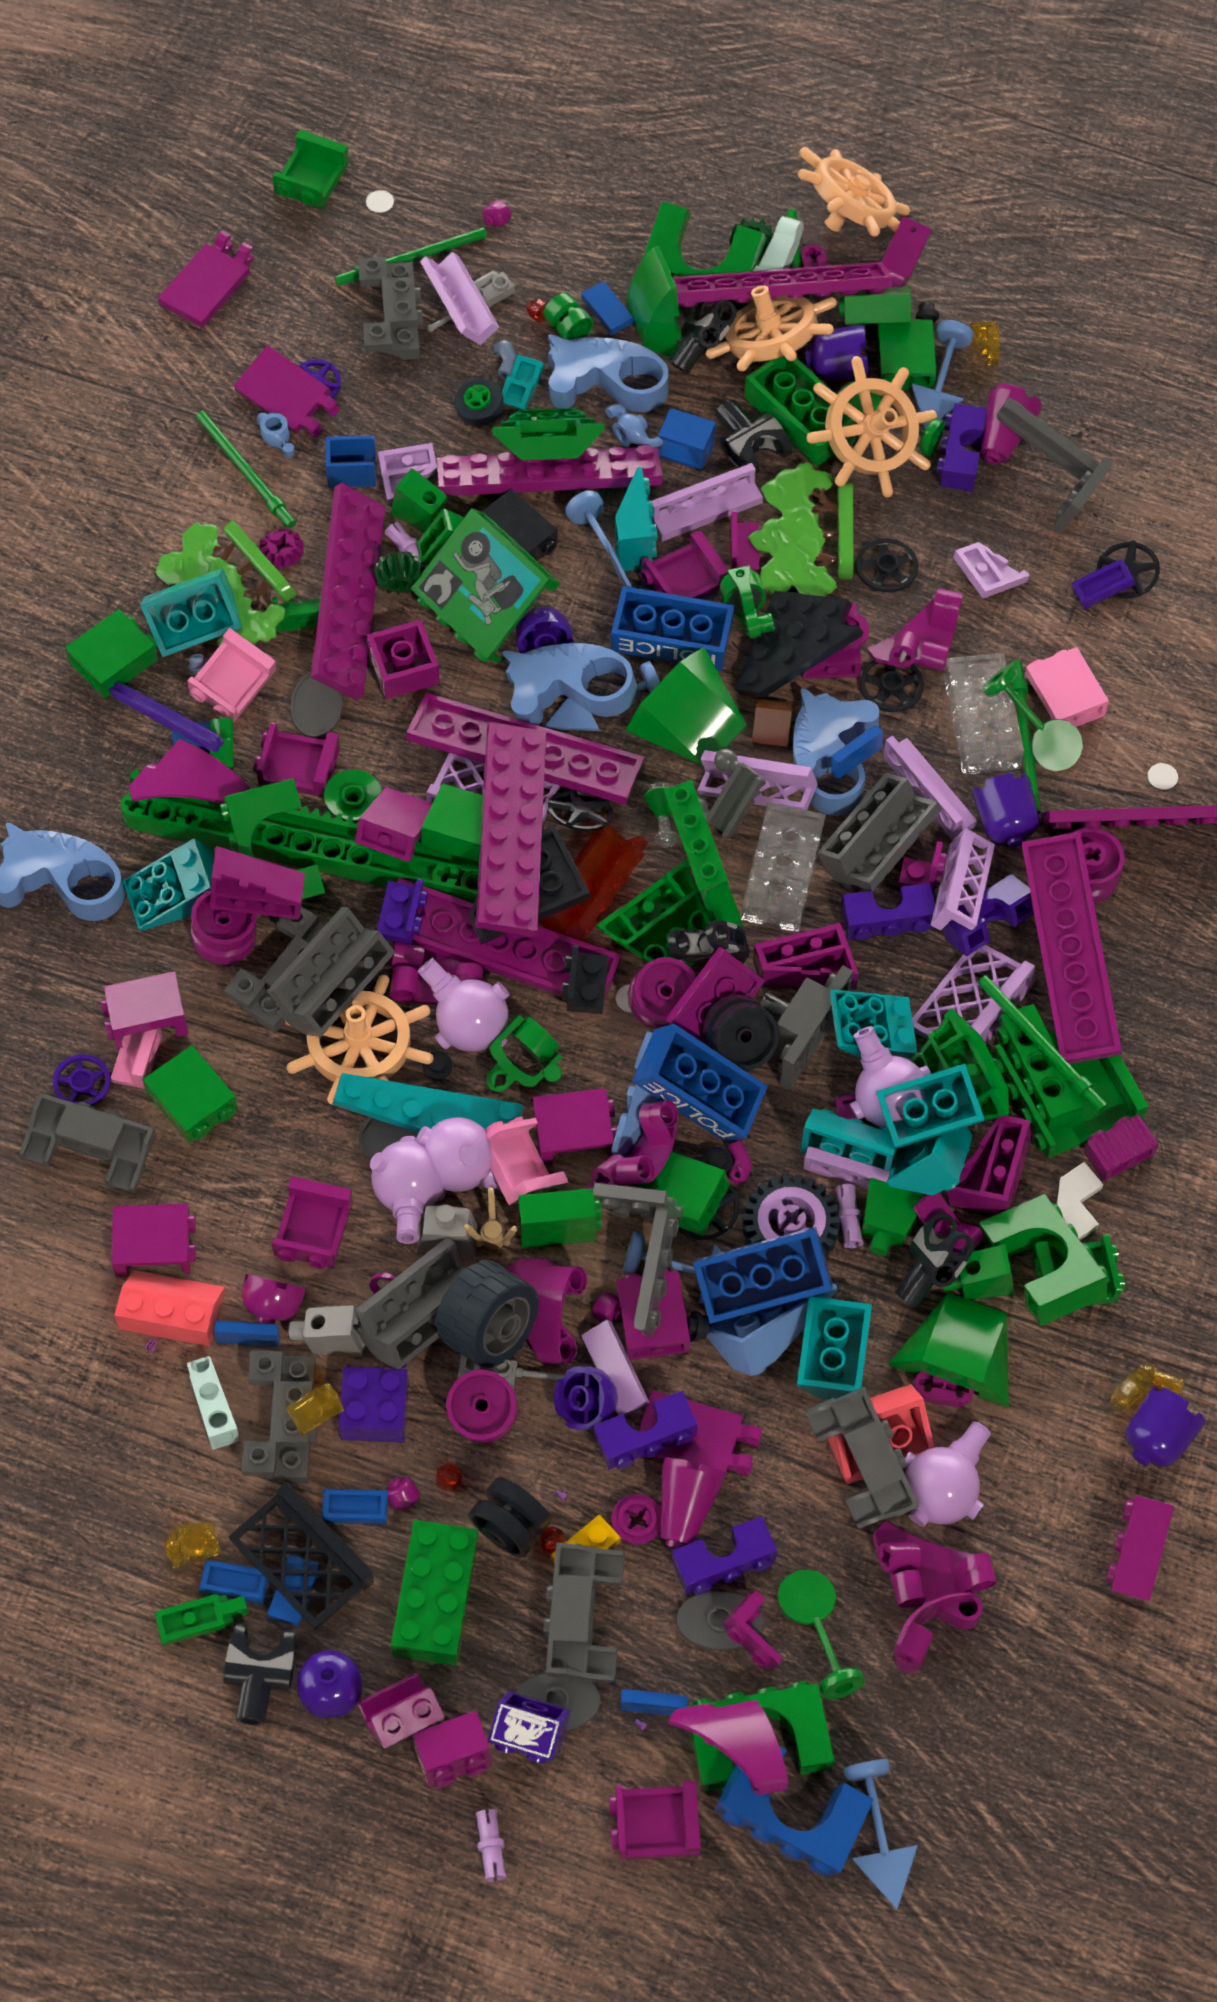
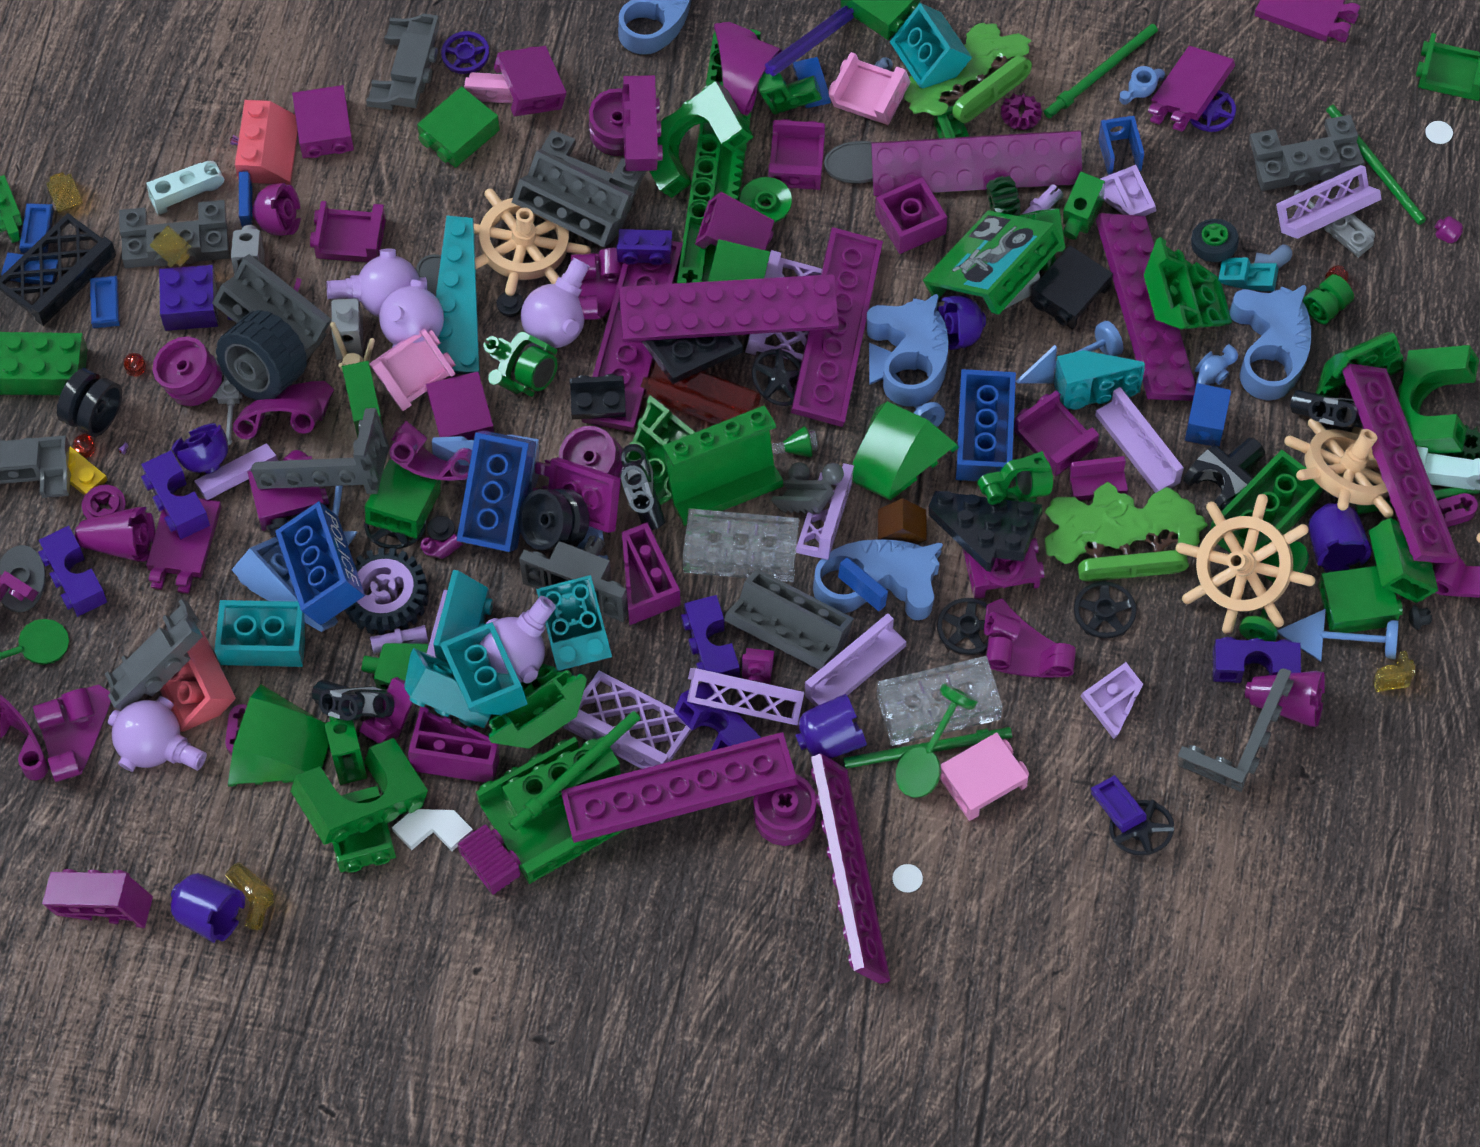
camera: 85 degrees right, 0 degrees up
teal slope [123,838,215,931] -> none
magenta piece [386,1477,420,1511] -> none
blue tile [581,281,634,335] -> none

